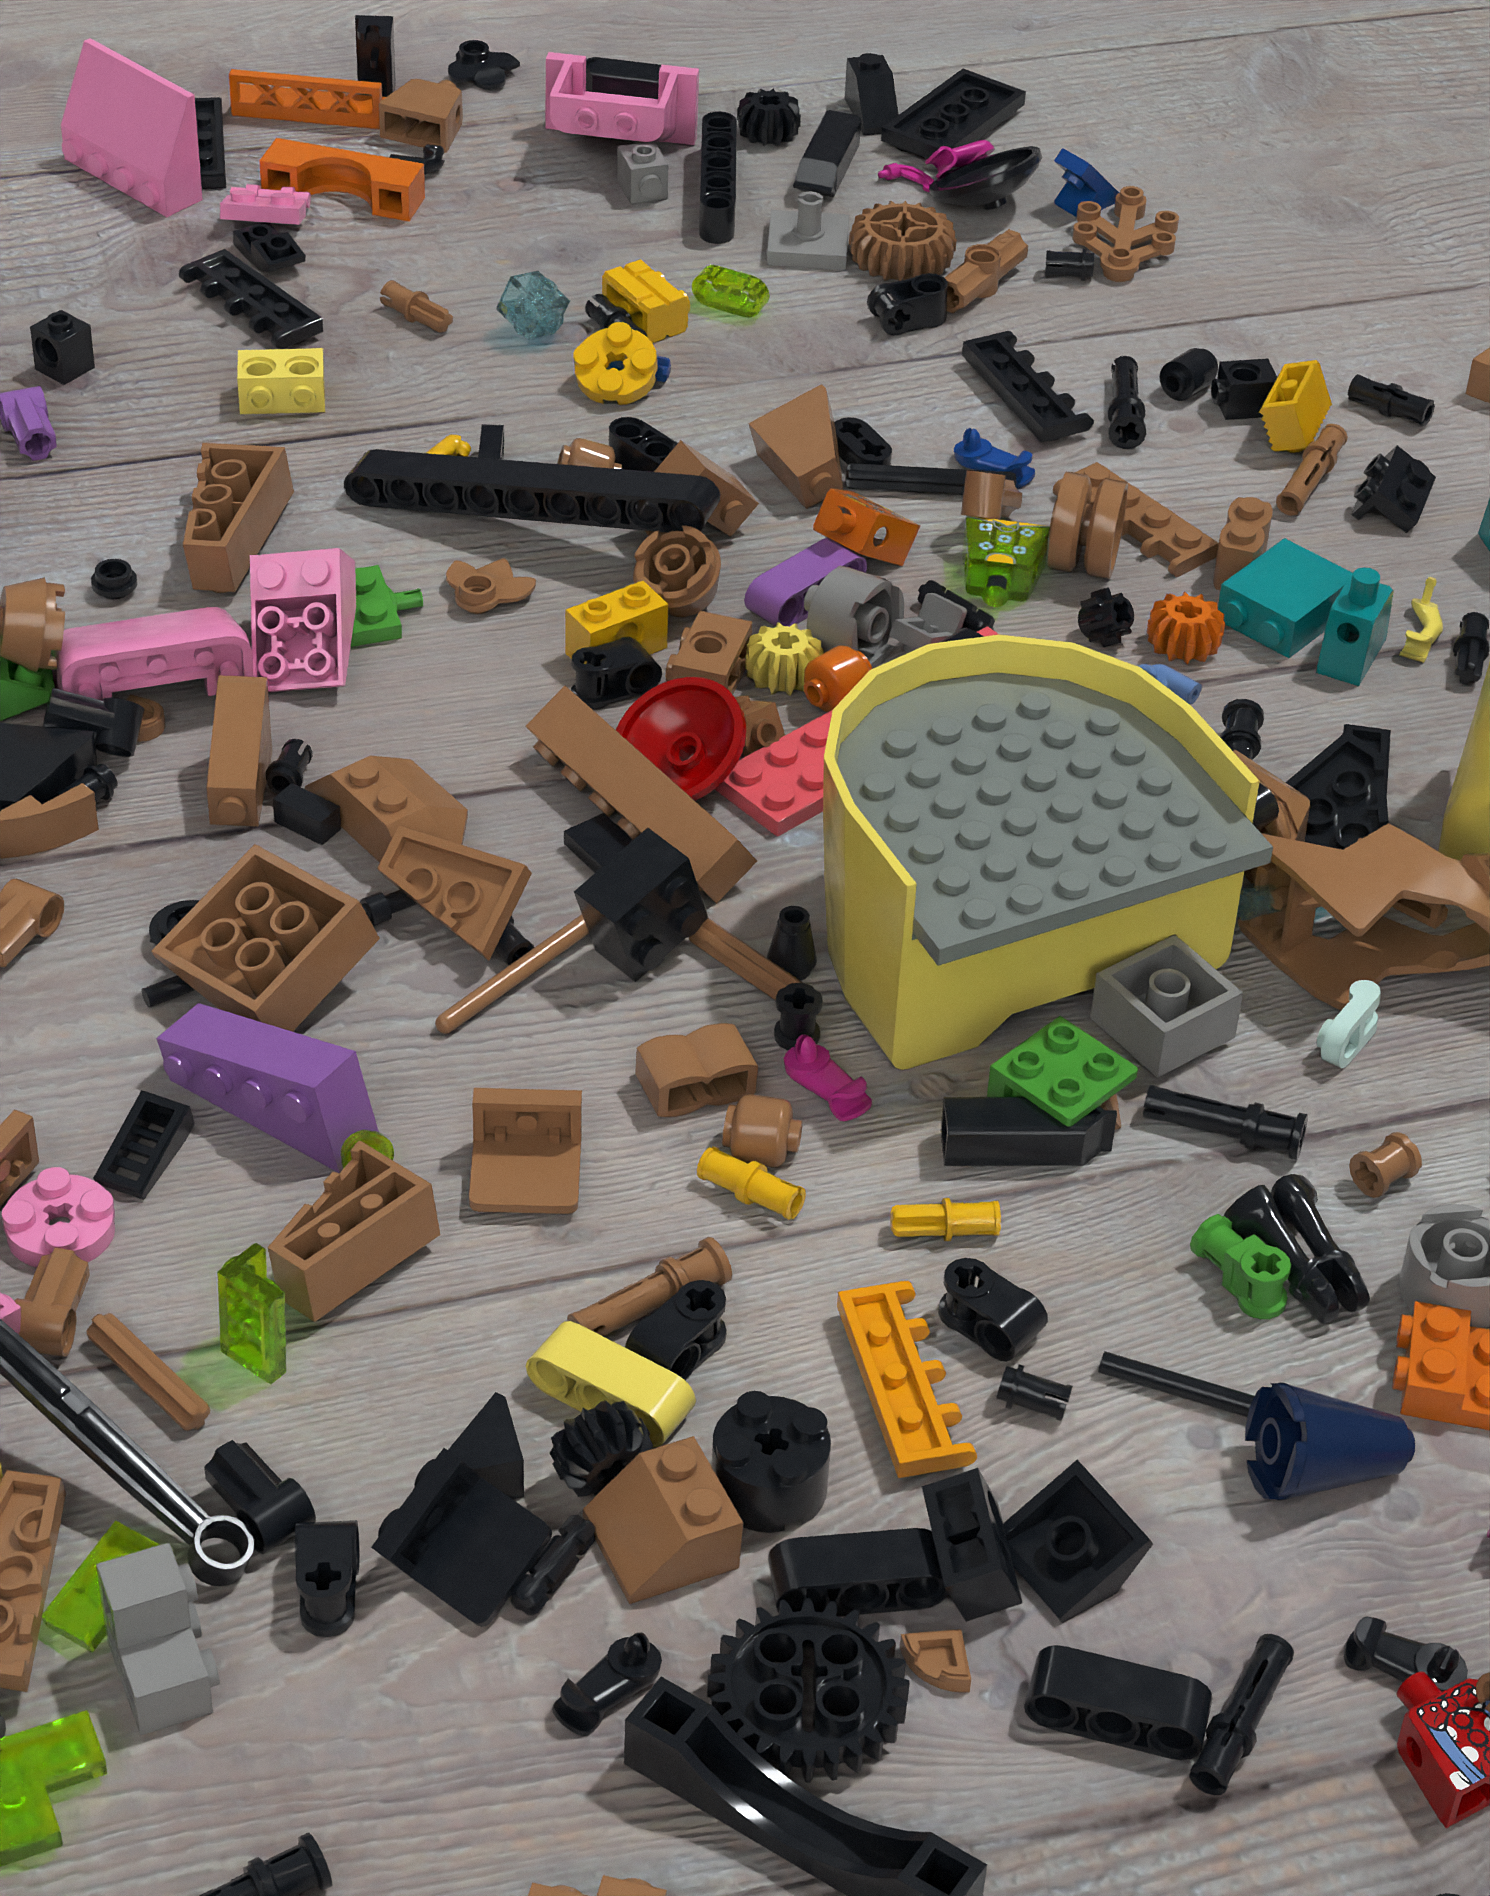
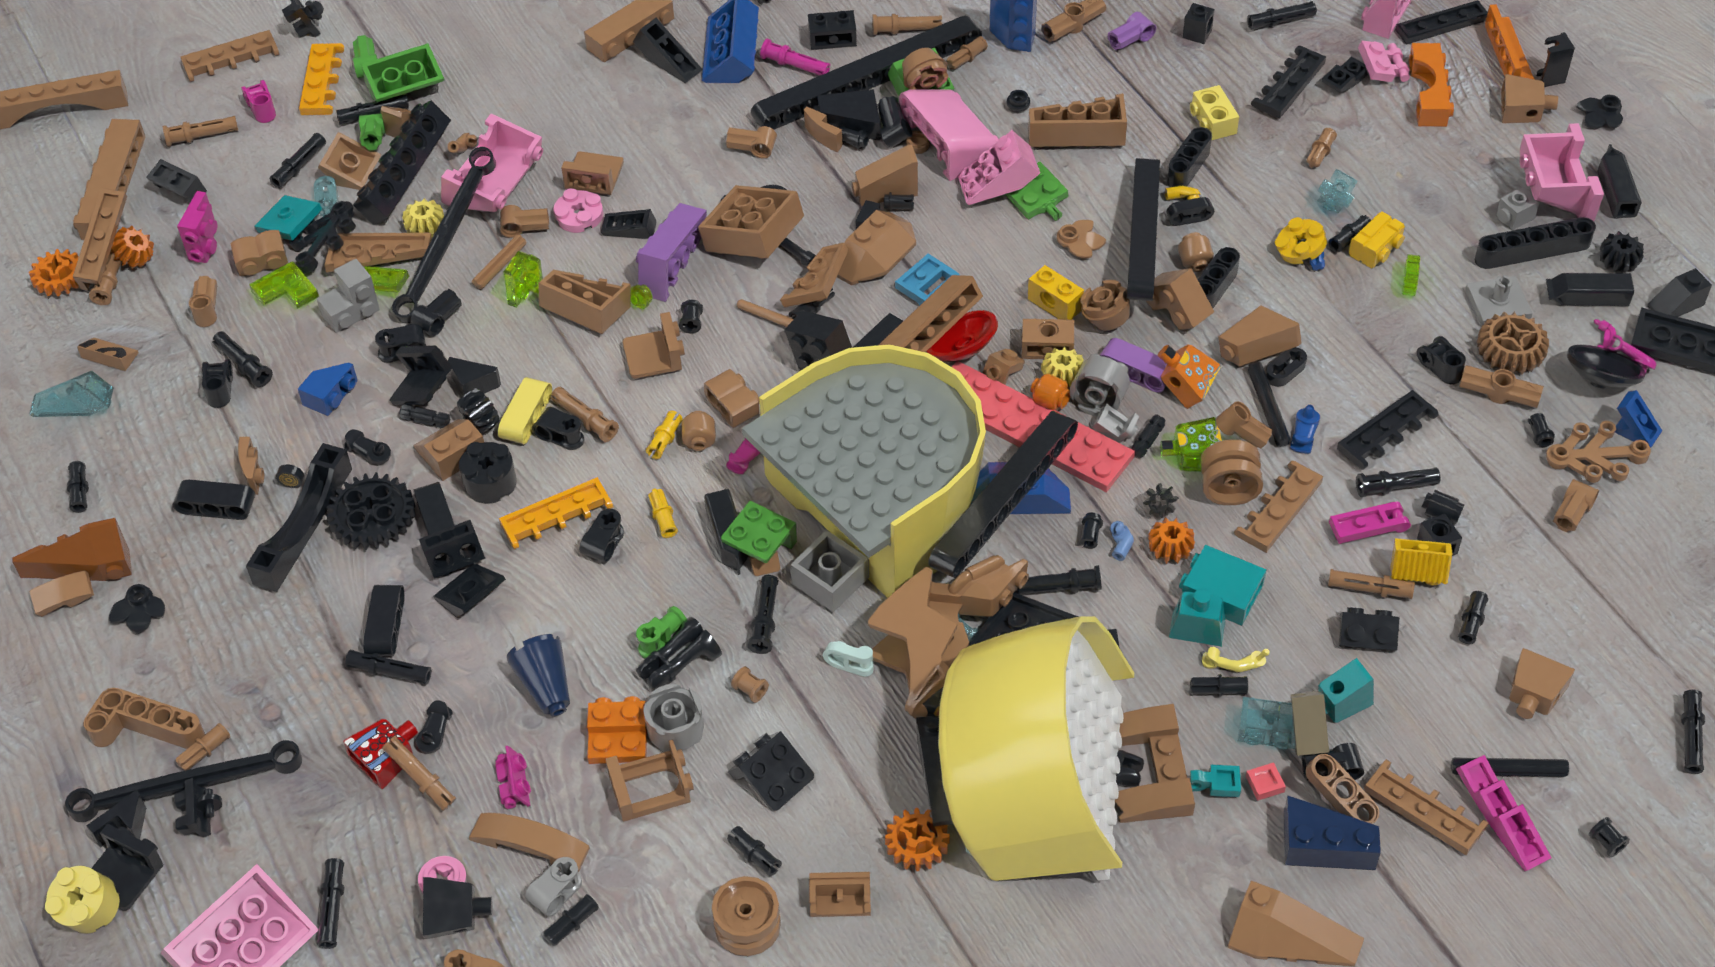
camera: 80 degrees right, 10 degrees up
black arm [390,144,445,175] -> none
black piece [571,637,662,709] -> none
medium nougat tile [900,1629,971,1692] -> none
black pin [996,1364,1073,1421] -> none
black bar [1098,1351,1254,1417] -> none
medium nougat brick [1213,497,1273,590] -> none
none -> black tile [276,464,304,488]
none -> blue slope [298,362,358,416]
none -> black bush [679,300,703,333]
none -> dark azure plate [895,253,960,306]
none -> black beam [1167,127,1212,187]
none -> black pin [1247,1,1317,30]
none -> dark pink plate [1329,501,1411,544]
none -> medium nougat piece [1553,479,1599,532]

